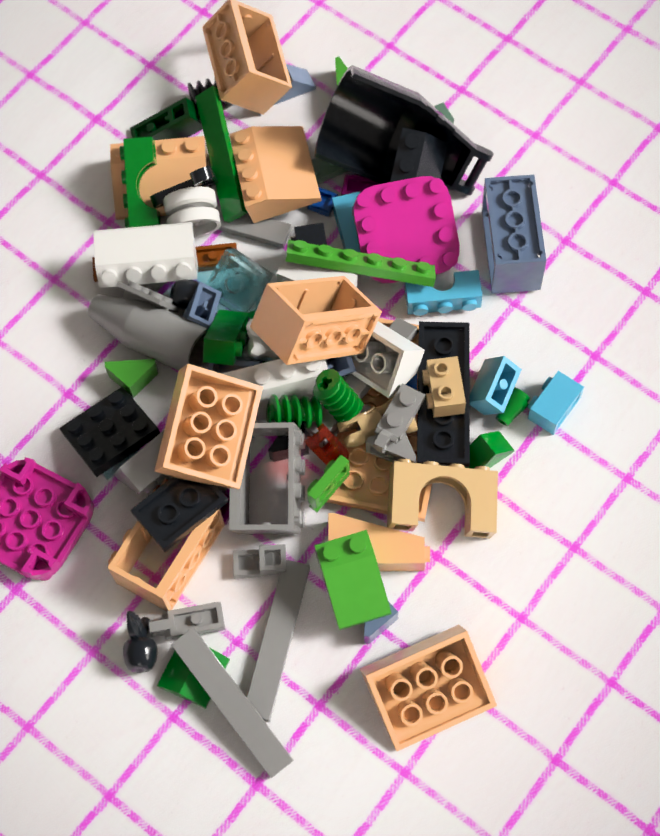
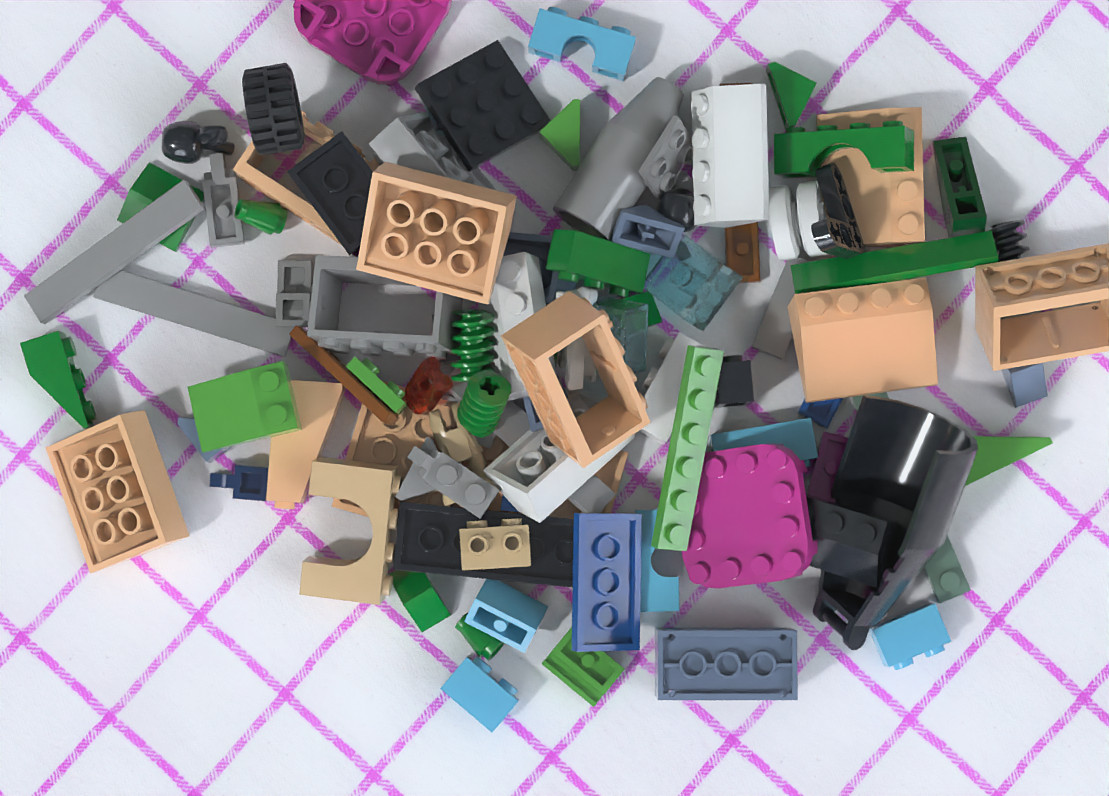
camera: 90 degrees right, 20 degrees up
none -> green slope [20,331,97,429]
none -> dark blue plate [209,465,268,502]
none -> green cone [234,199,287,235]
none -> black tyre [242,63,304,156]
none -> dark orange tile [289,325,400,427]
none -> medium azure arch [528,7,636,81]
none -> bright green plate [541,627,625,707]
none -> plate [572,513,642,652]
none -> green slope [766,62,817,129]
none -> medium azure brick [869,603,951,670]

